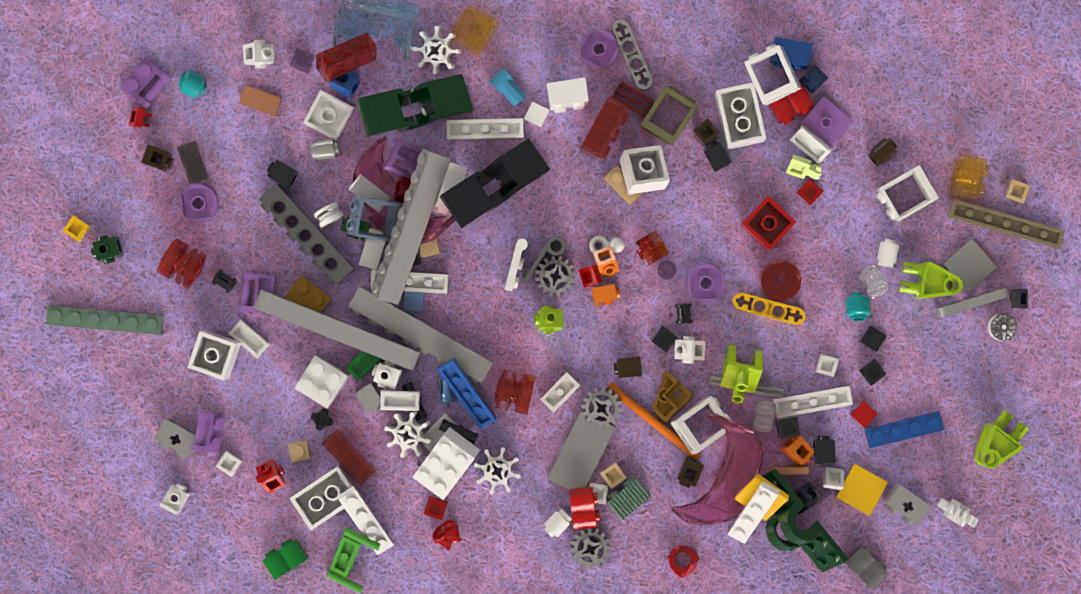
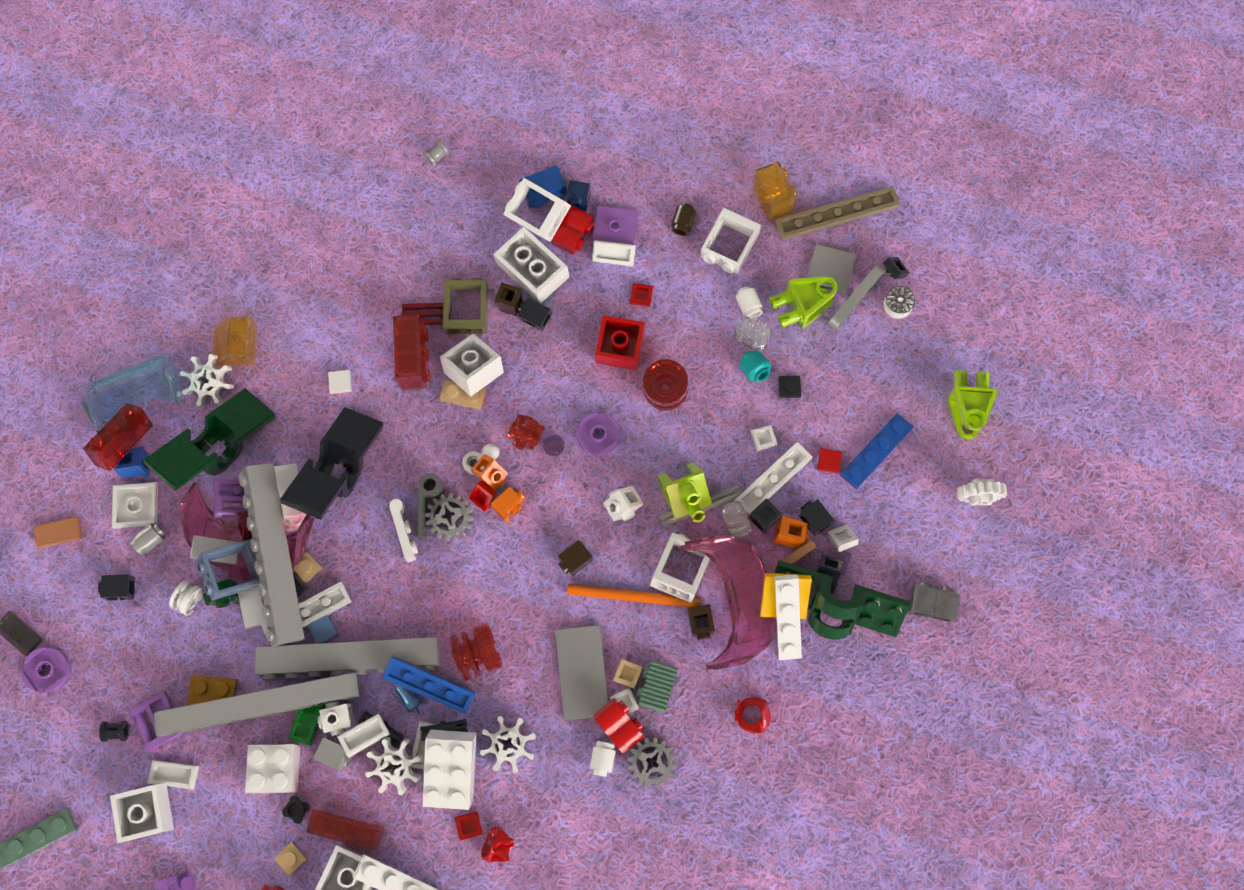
camera: 30 degrees left, 15 degrees down
clear red wheel [157,238,207,289] -> none
white brick [243,40,274,69] -> none
dark grey brick [259,184,355,285] -> none
clear purple plate [290,48,315,74] -> none
white plate [447,118,524,140] -> none
dark azure piece [489,68,527,107] -> none
lime brick [534,306,564,334] -> none
white plate [540,372,580,413] -> none
white brick [547,78,589,113] -> none
medium lavender plate [580,30,618,69] -> none
light grey gear [581,387,623,429] -> none
light grey beam [612,20,653,90] -> none
black plate [651,326,678,353] -> none
pearl gold slope [652,370,694,424] -> none
black bush [675,303,693,324] -> none
yellow beam [732,293,806,325] -> none
yellowish green plate [786,154,822,180] -> none
yellow tile [835,464,888,516] -> none
black plate [858,359,886,386] -> none
light grey brick [884,483,932,526] -> none
tan plate [1004,179,1030,204] -> none

